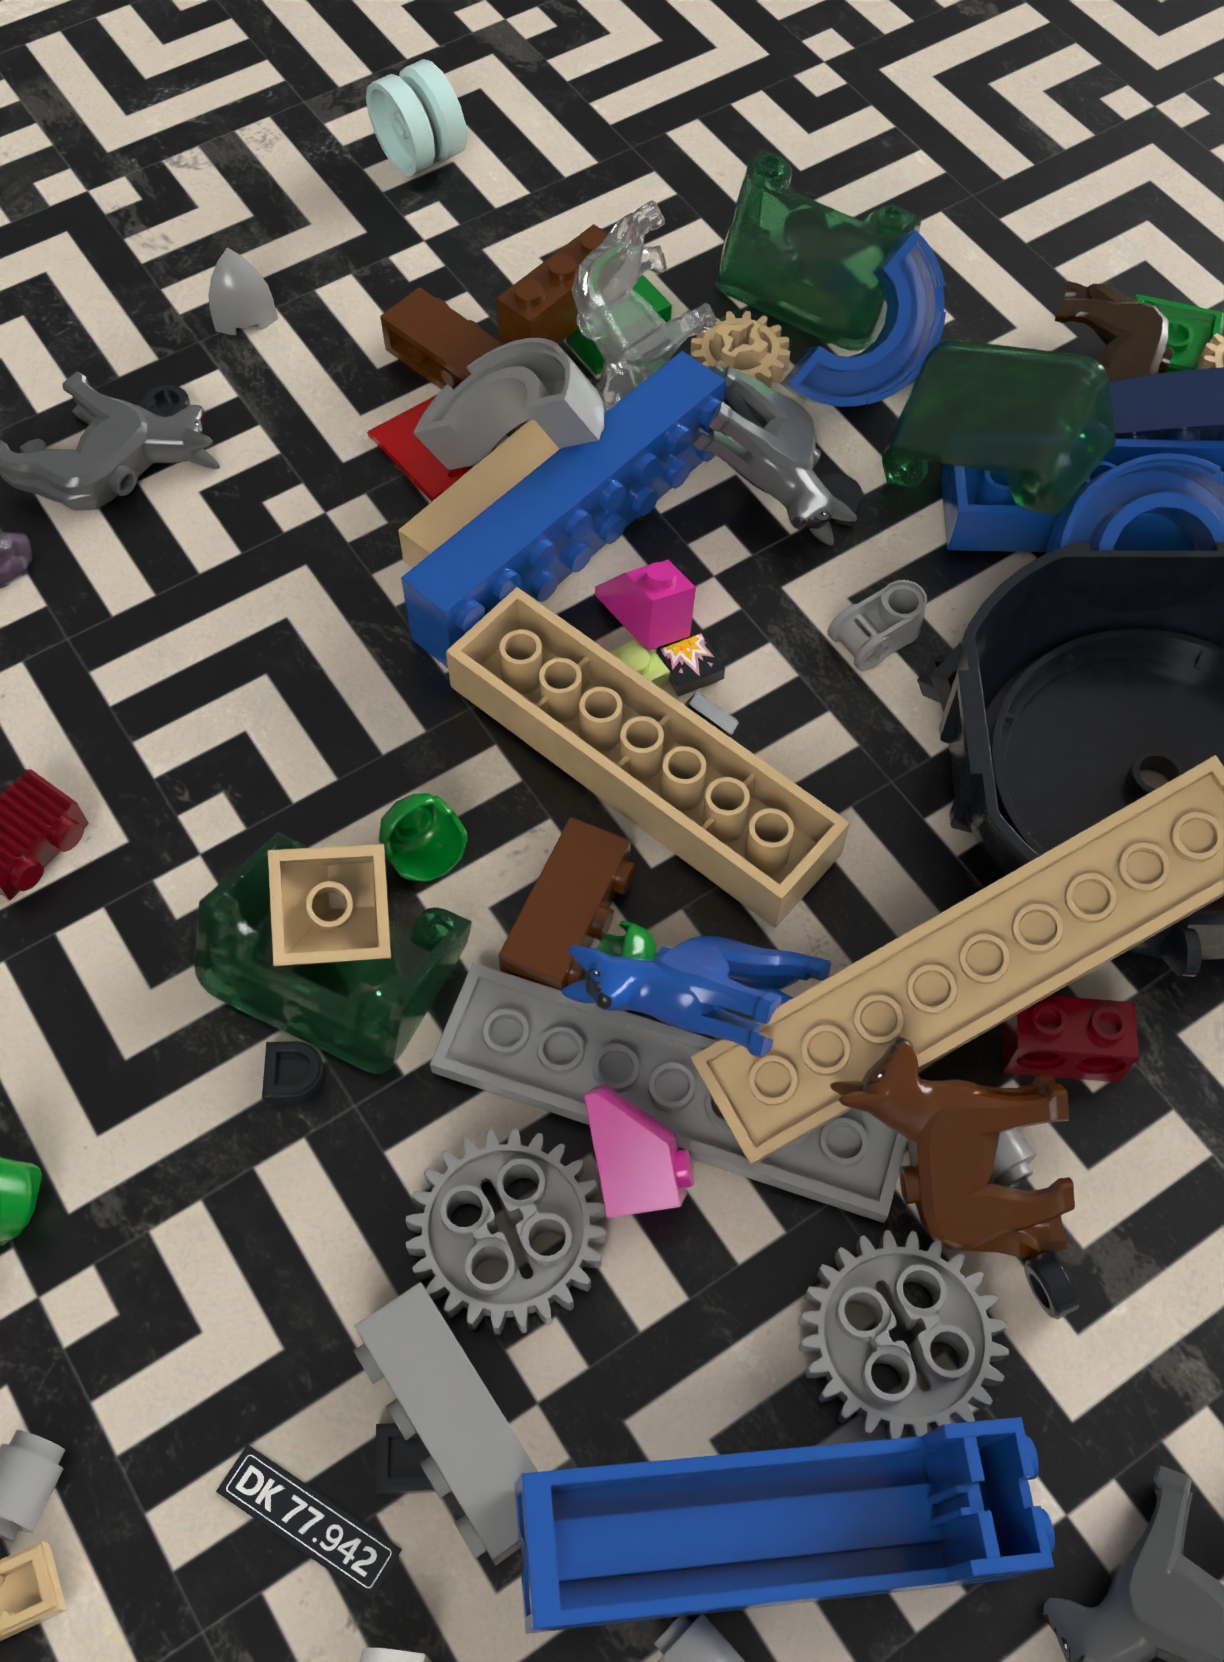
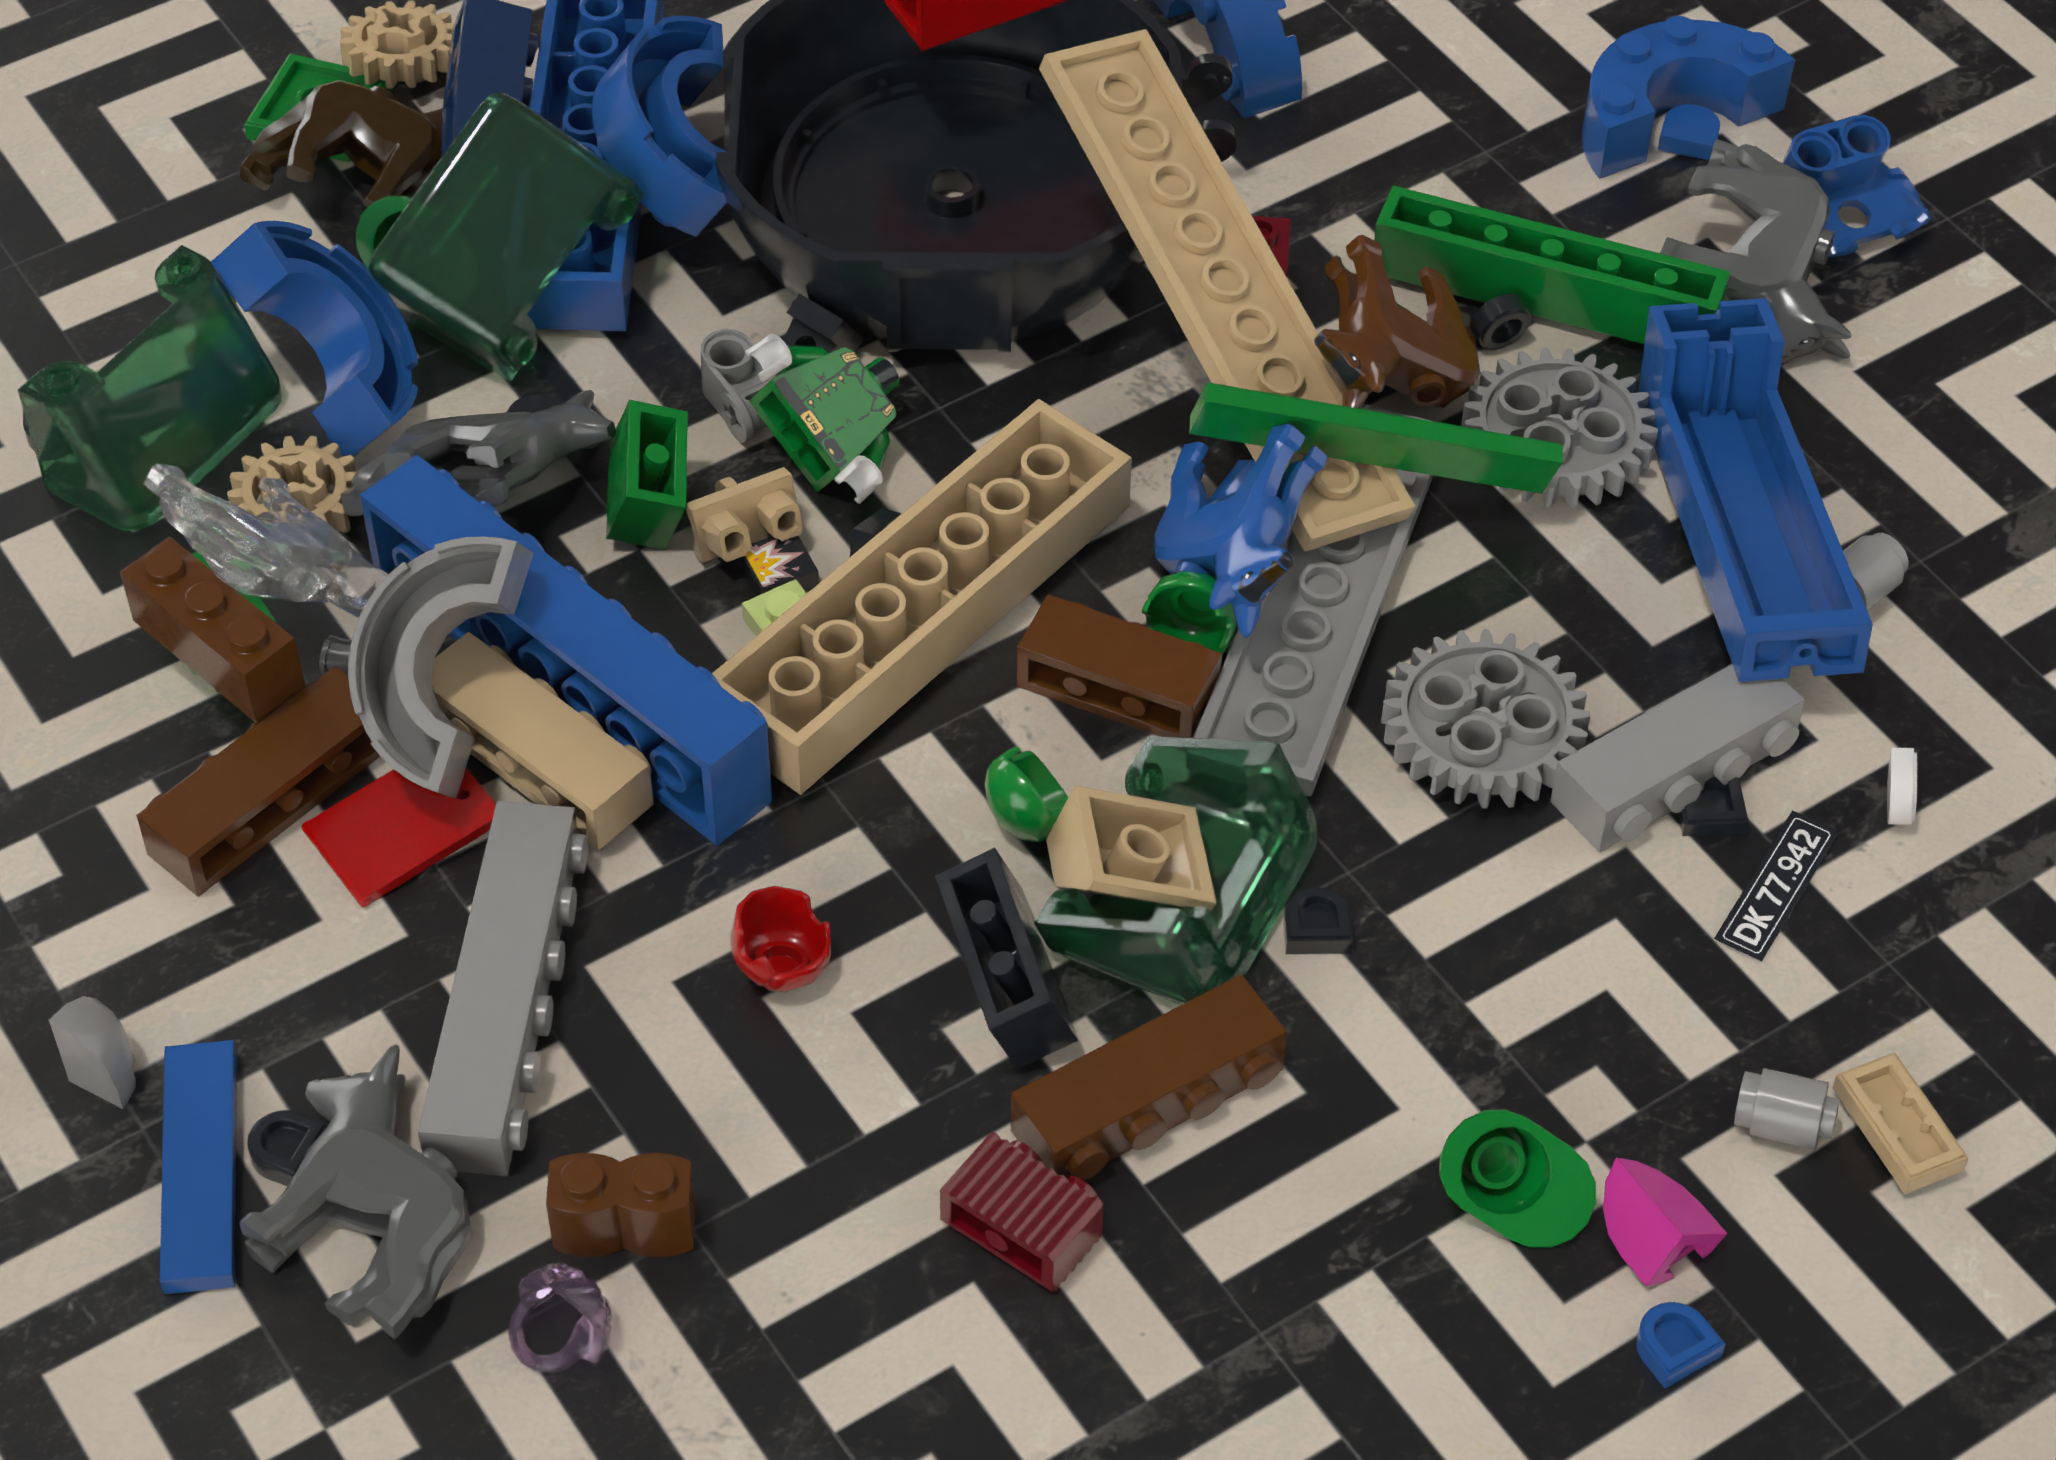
camera: 90 degrees left, 10 degrees down
dark pink slope [584,1084,694,1218] -> none
dark pink slope [594,560,696,651] -> none
none -> blue tile [160,1040,237,1294]
none -> light grey brick [418,801,588,1176]
none -> reddish brown brick [546,1153,696,1257]
none -> green brick [606,399,688,550]
none -> tan hips [686,467,803,563]
none -> red hair [730,886,832,992]
none -> green torso [745,334,899,504]
none -> black brick [935,847,1079,1069]
none -> reddish brown brick [1011,974,1287,1181]
none -> green tile [1189,383,1563,494]
none -> green brick [1374,185,1731,344]

